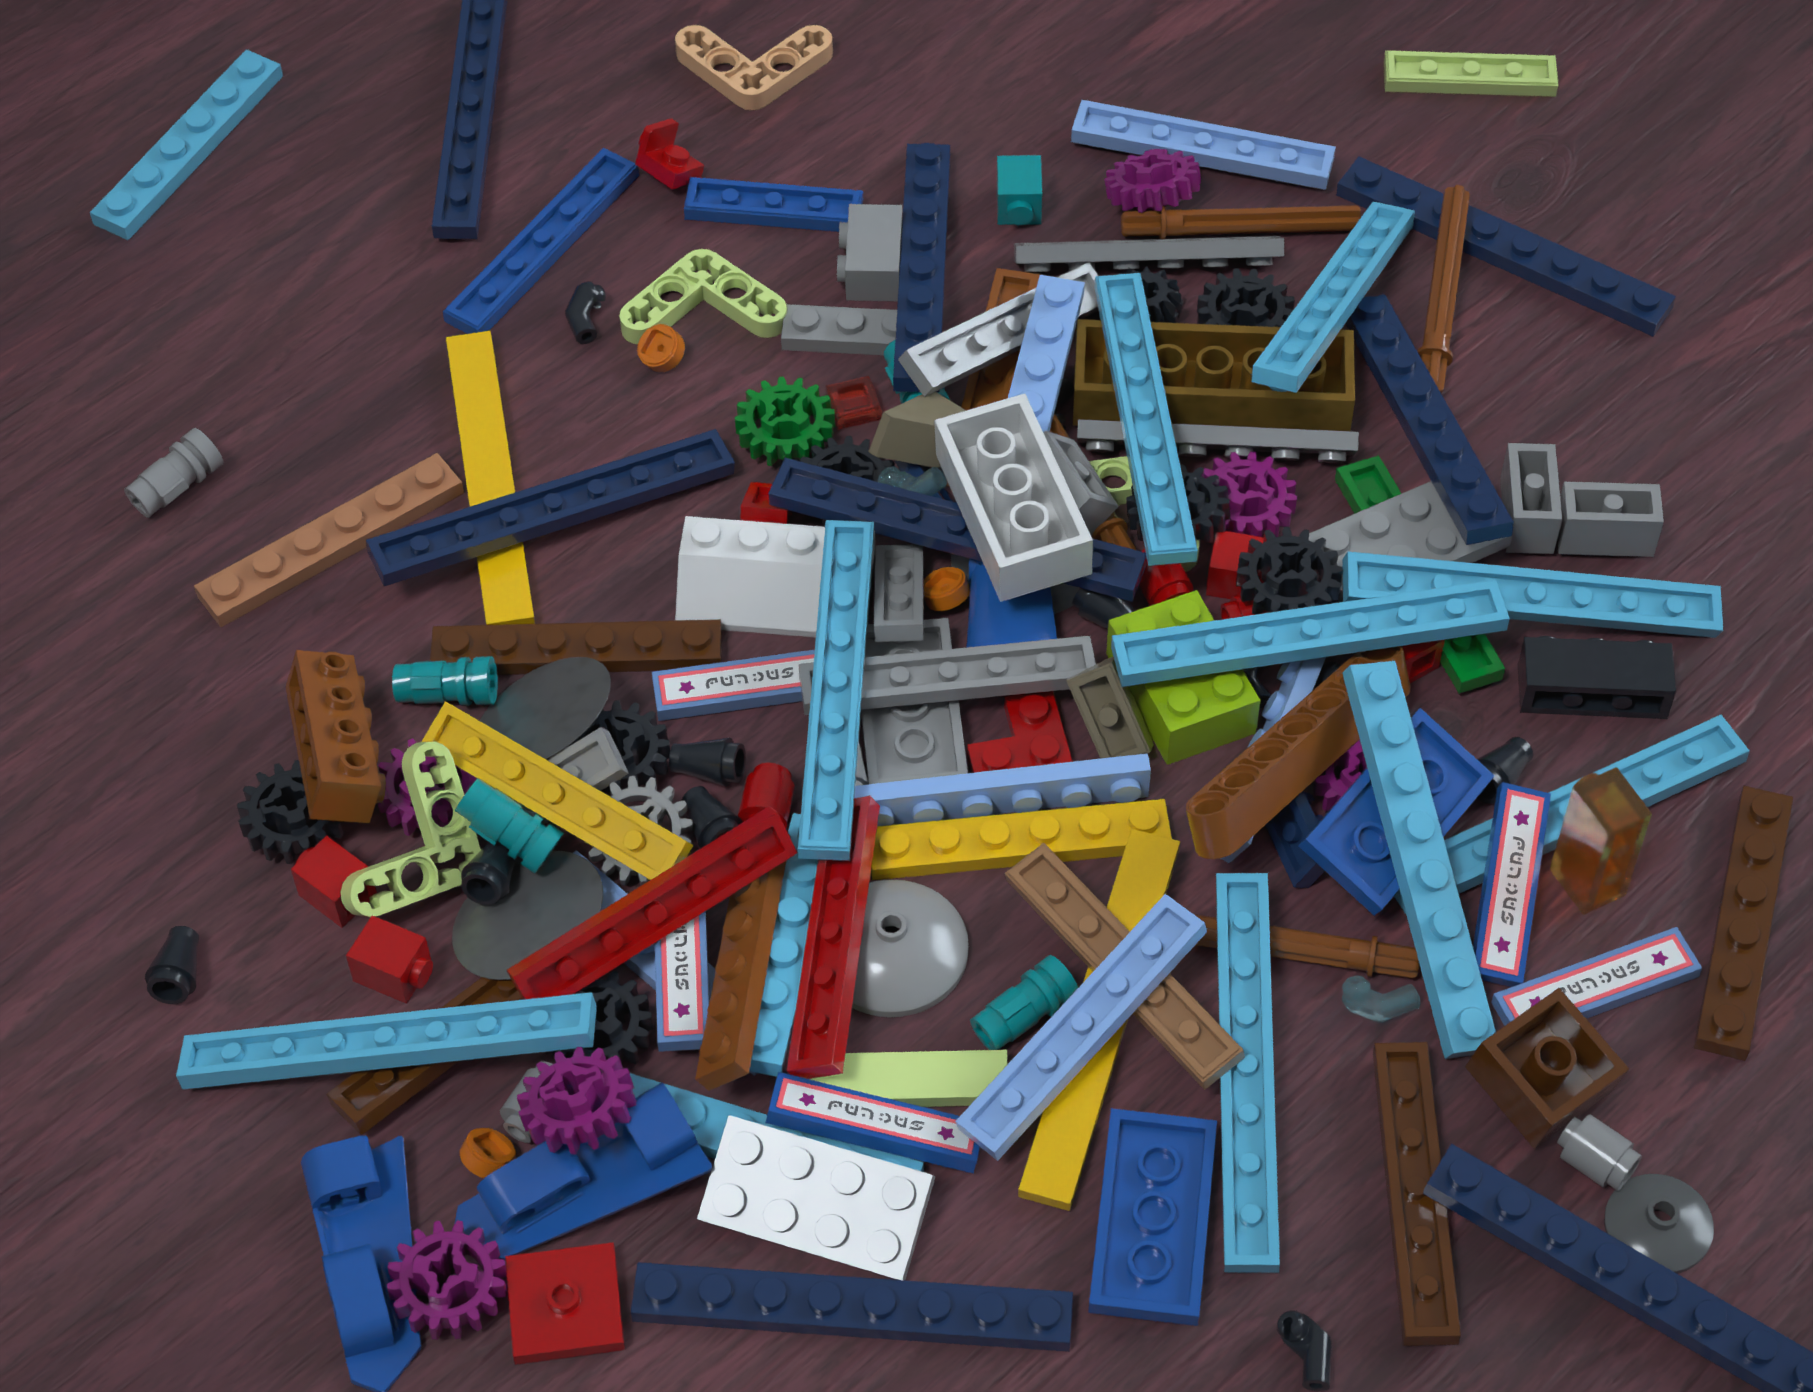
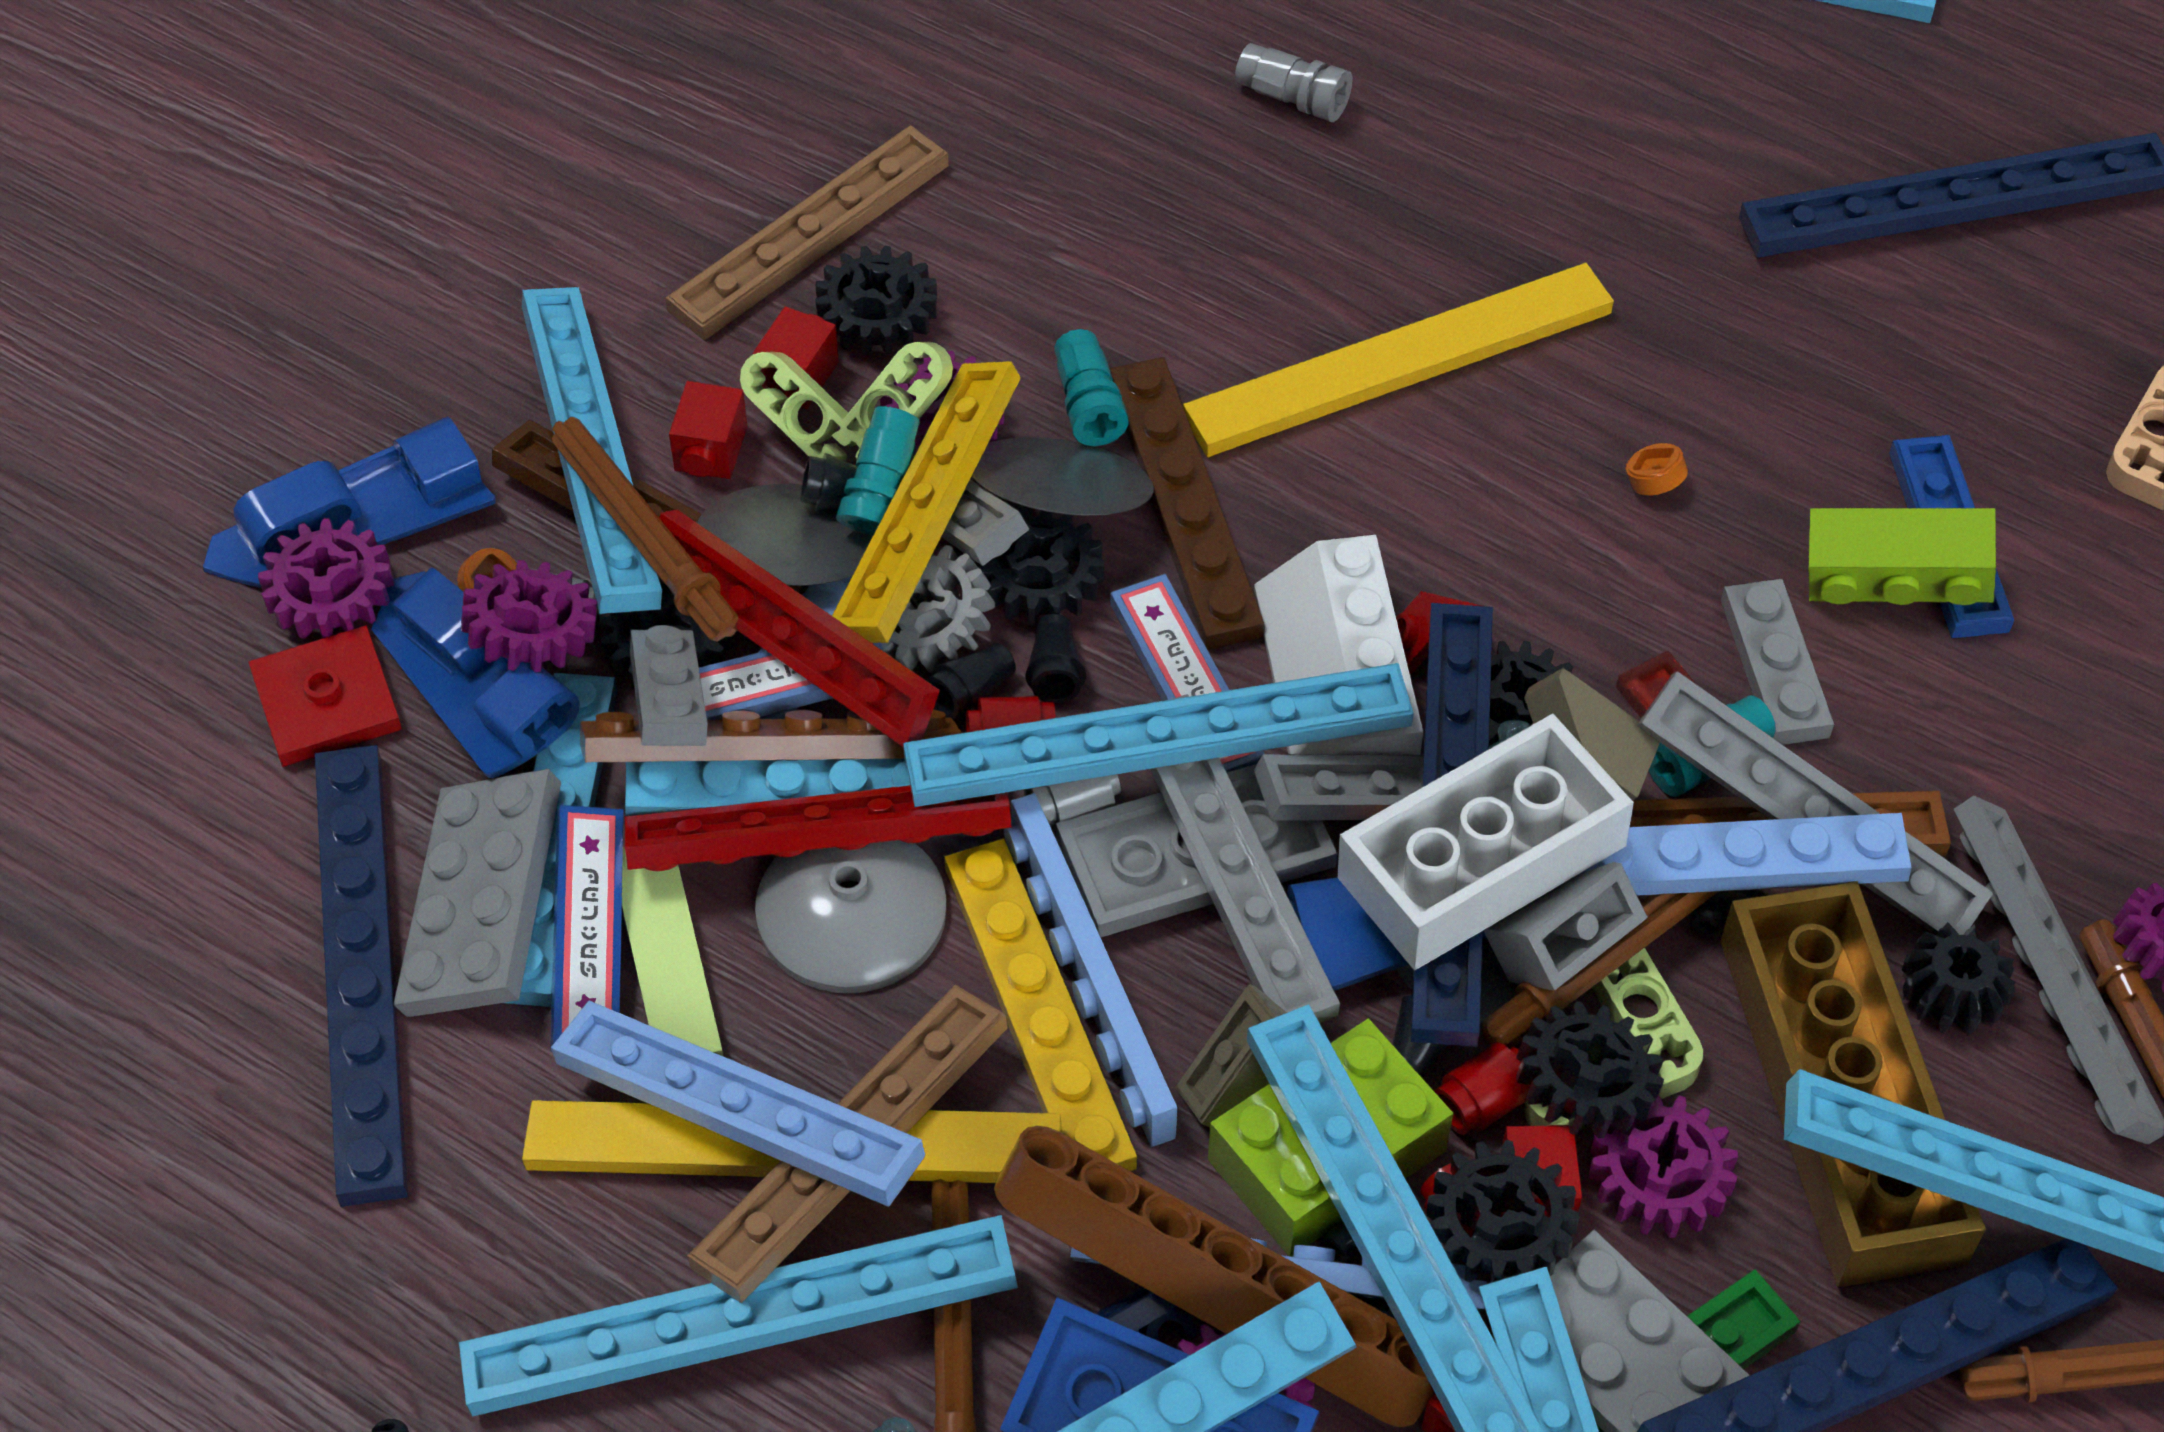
camera: 75 degrees right, 0 degrees up
black cone [145,926,199,1004] -> none
nougat plate [194,453,464,627] -> none
dark orange brick [285,650,386,823] -> none
dark blue plate [366,429,735,587] -> none
blue tile [443,148,639,334] -> none
black arm [565,281,606,344] -> none
yellowish green beam [619,249,787,344] -> none
red bracket [635,118,705,189] -> none
green gear [735,376,835,467] -> none
light grey brick [837,204,902,301] -> none
dark blue plate [893,143,950,392] -> none
red plate [967,691,1073,773] -> none
teal axle [970,955,1079,1050] -> none
teal brick [997,155,1042,225] -> none
light grey plate [1077,419,1359,463] -> none
blue plate [1088,1108,1217,1326] -> none
medium azure tile [1095,273,1198,566] -> none
black gear [1197,269,1295,327] -> none
none -> dark orange axle [552,417,738,642]
none -> light grey plate [630,625,707,746]
none -> medium nougat tile [665,125,949,341]
none -> lime brick [1809,508,1996,605]

